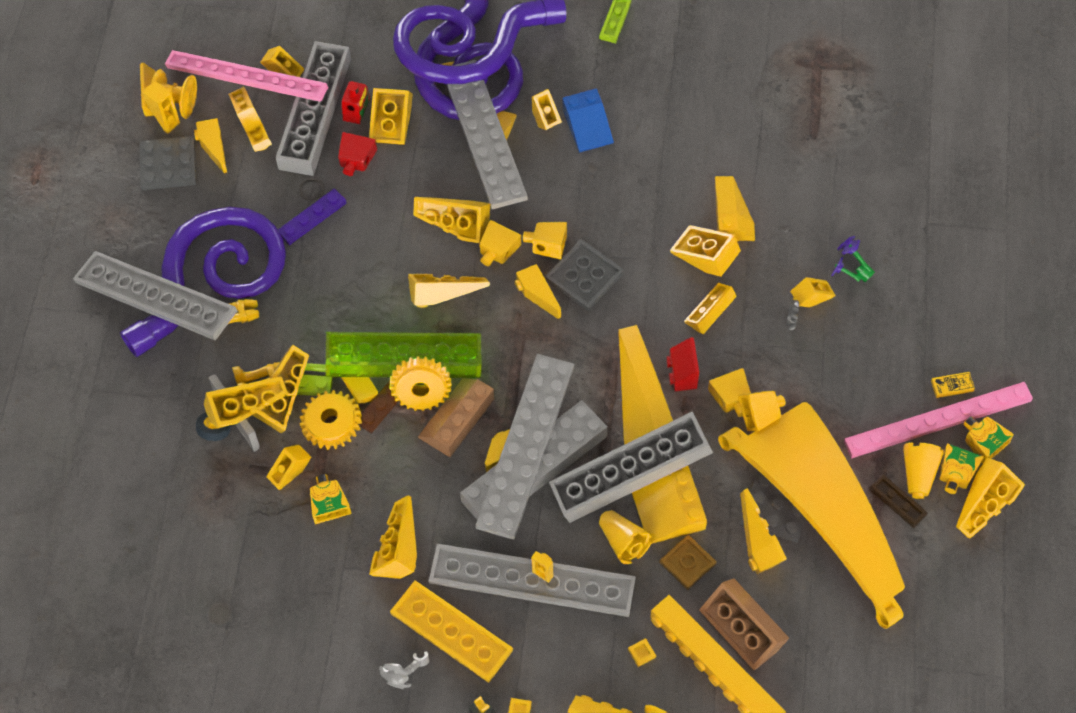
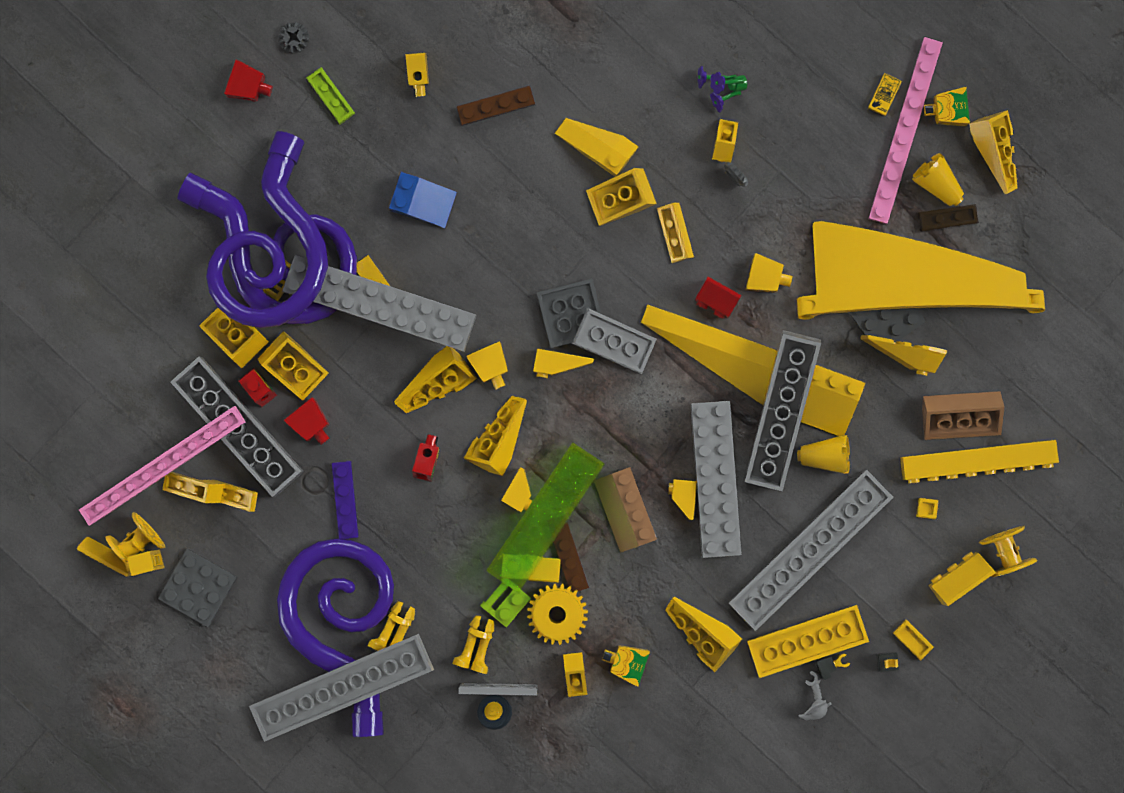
camera: 50 degrees left, 25 degrees up
yellow slope [194,118,227,173] -> none
yellow wedge [204,376,288,428] -> none
yellow wedge [253,345,309,433] -> none
yellow slope [260,46,304,77] -> none
yellow gear [390,356,451,411] -> none
light grey plate [476,354,574,540] -> none
yellow torso [523,222,567,259] -> none
yellow plate [531,551,553,583] -> none
yellow slope [532,89,562,130] -> none
pearl gold tile [659,535,717,590] -> none
yellow torso [738,391,786,431] -> none
torso [939,443,983,494] -> none
none -> yellow slope [199,308,269,369]
none -> yellow torso [405,53,429,97]
none -> red torso [412,435,439,482]
none -> reddish brown plate [457,86,535,126]
none -> yellow slope [501,467,533,512]
none -> light grey tile [572,308,657,374]
none -> pearl dark grey piece [814,653,850,680]

